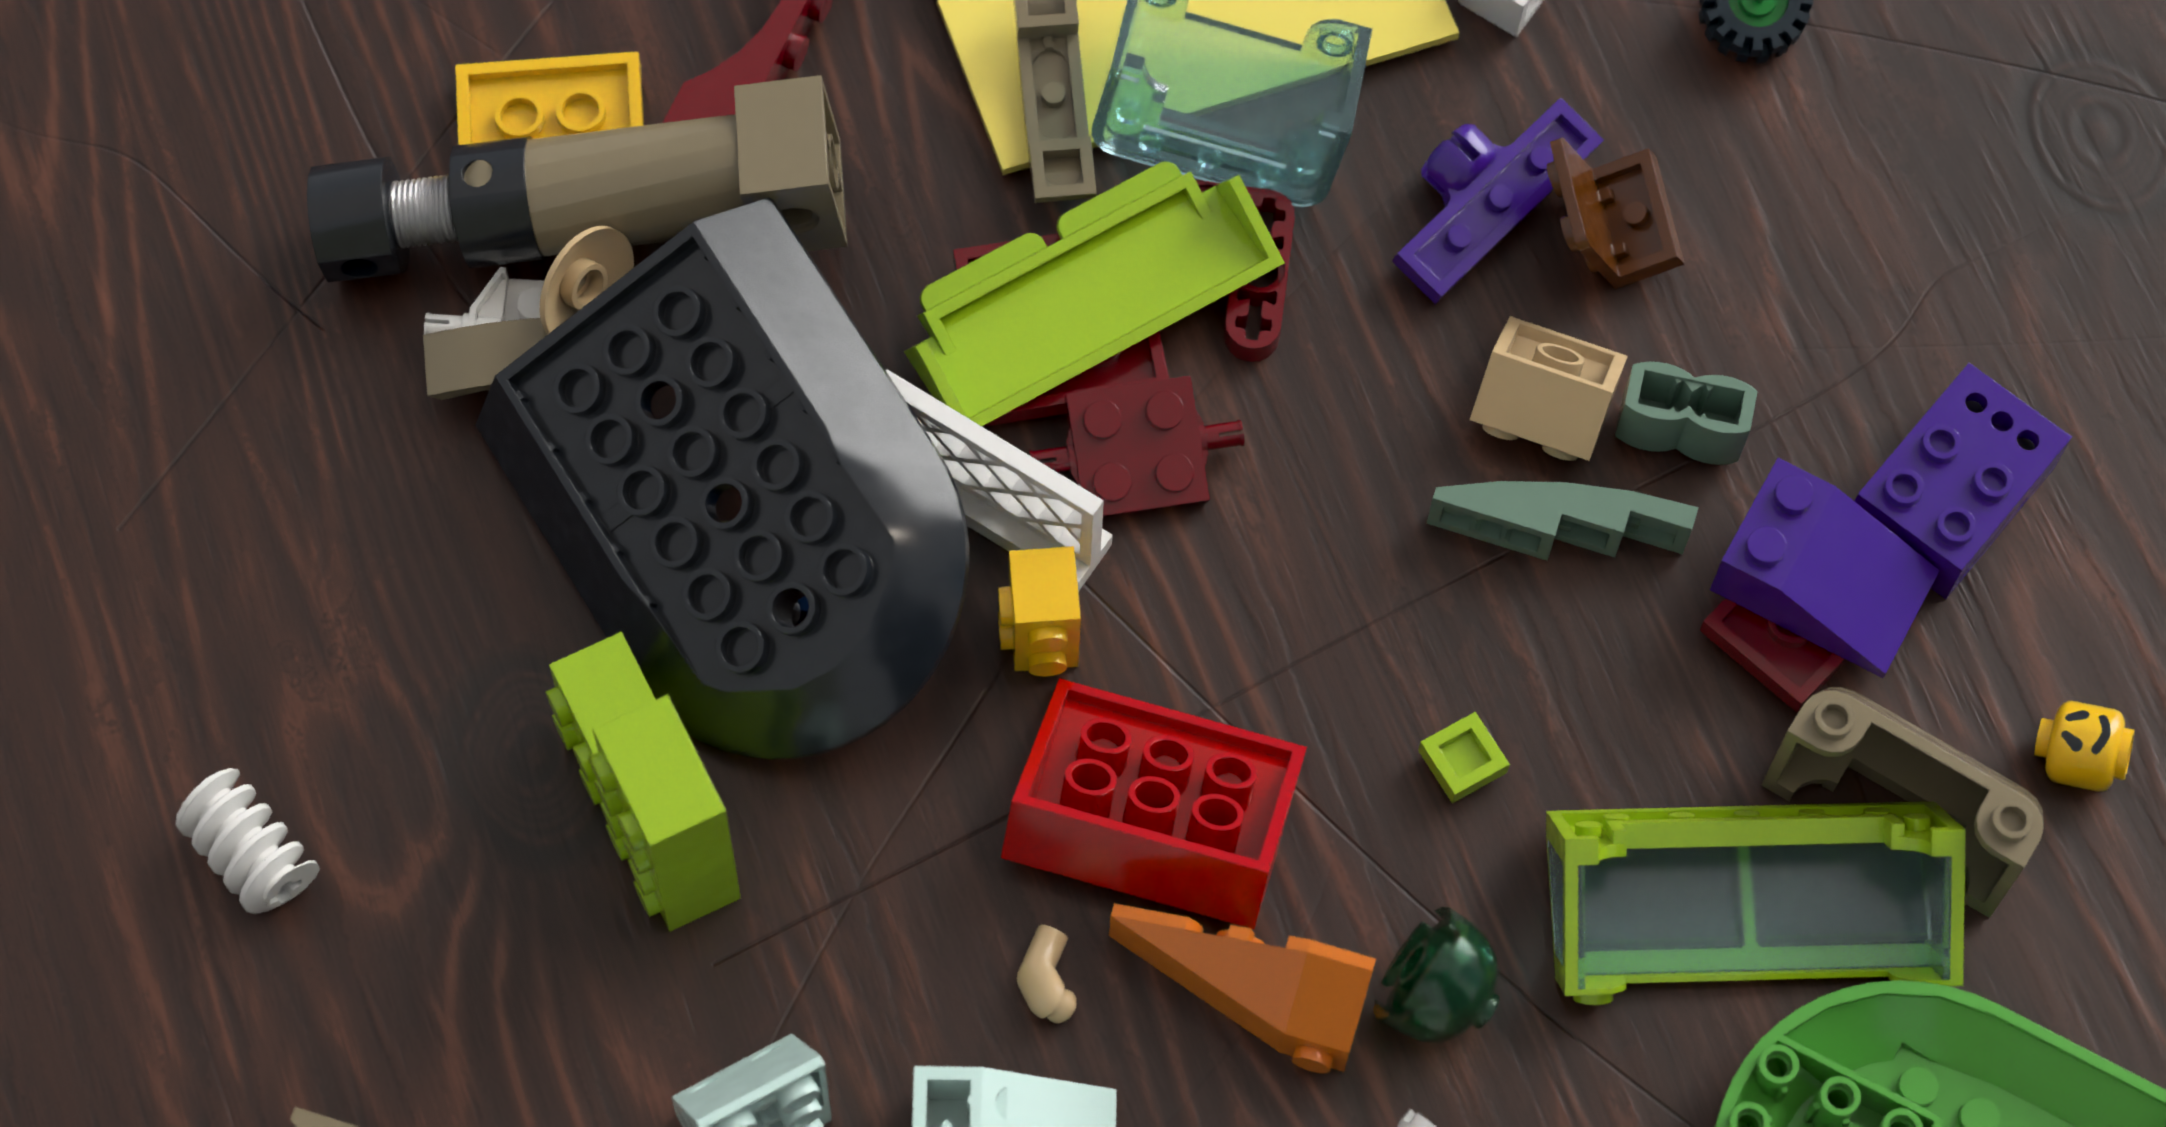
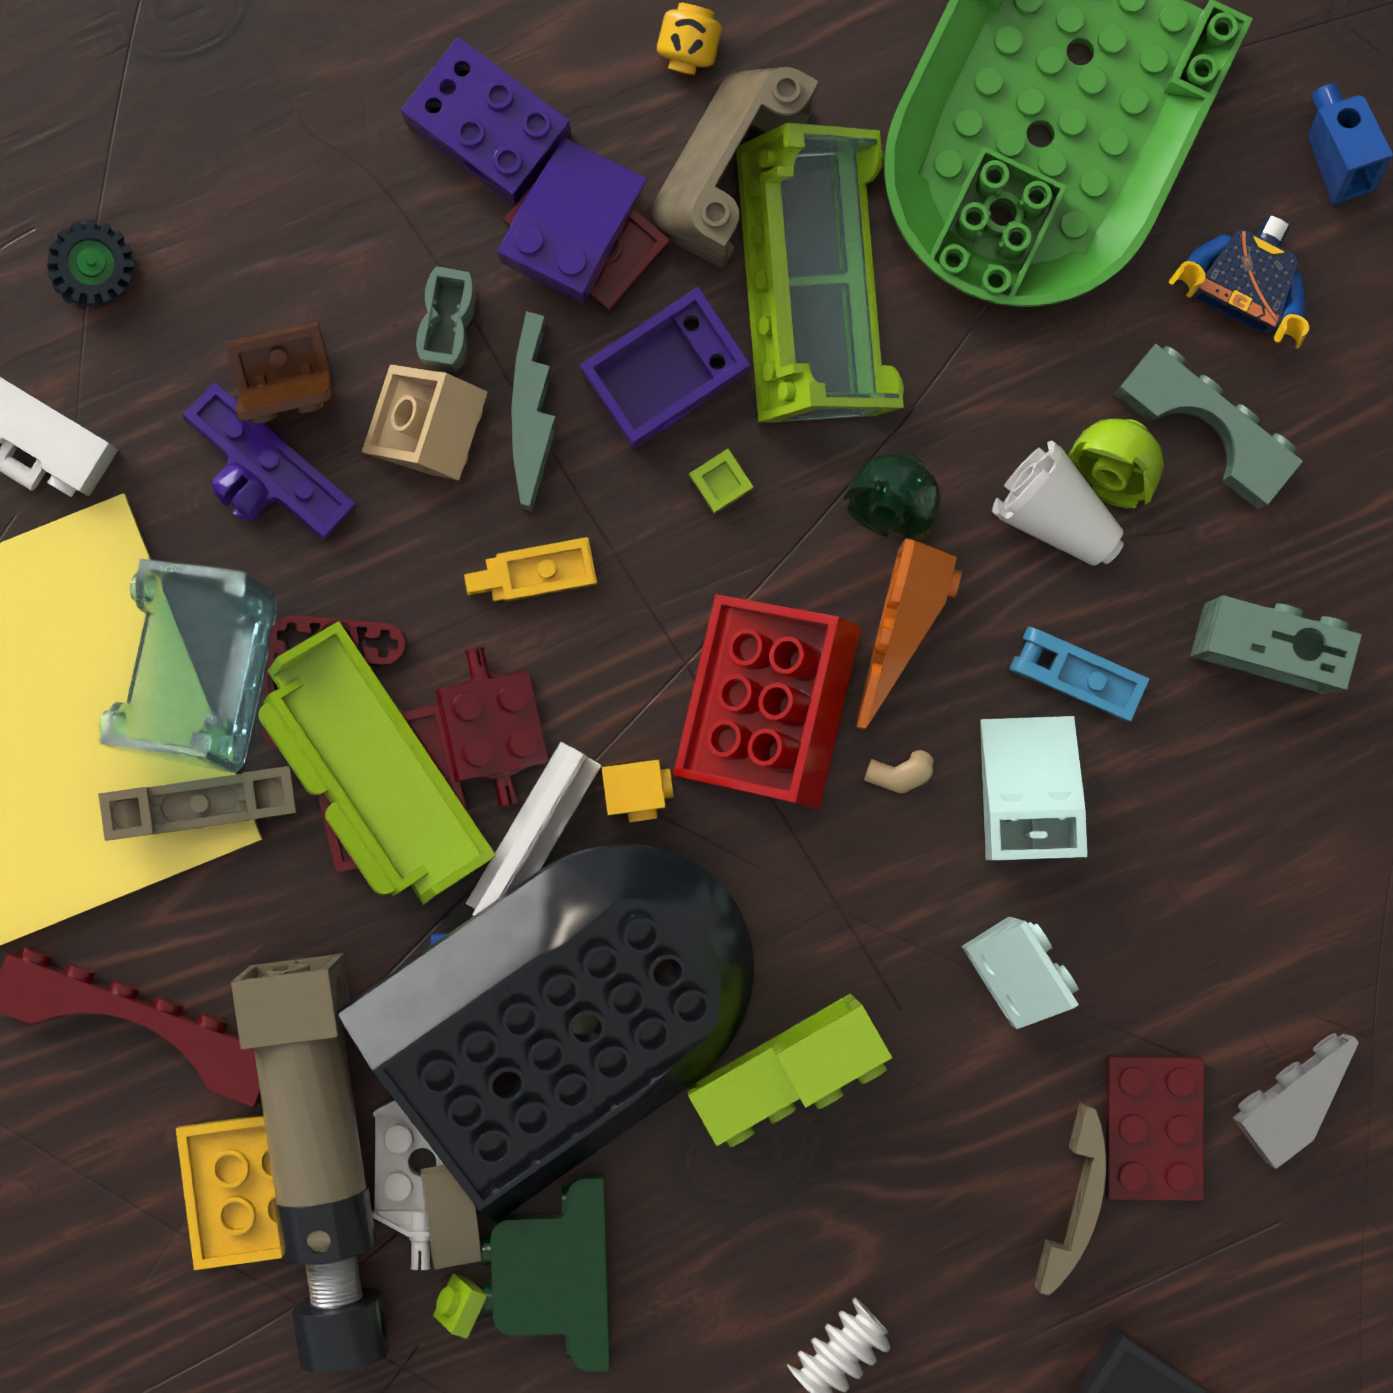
camera: 95 degrees left, 20 degrees up
tan dish [539,226,634,334] -> none
none -> lime plate [433,1273,488,1339]
none -> yellow hinge [464,537,597,602]
none -> dark green brick [482,1172,611,1372]
none -> dark purple piece [580,287,750,451]

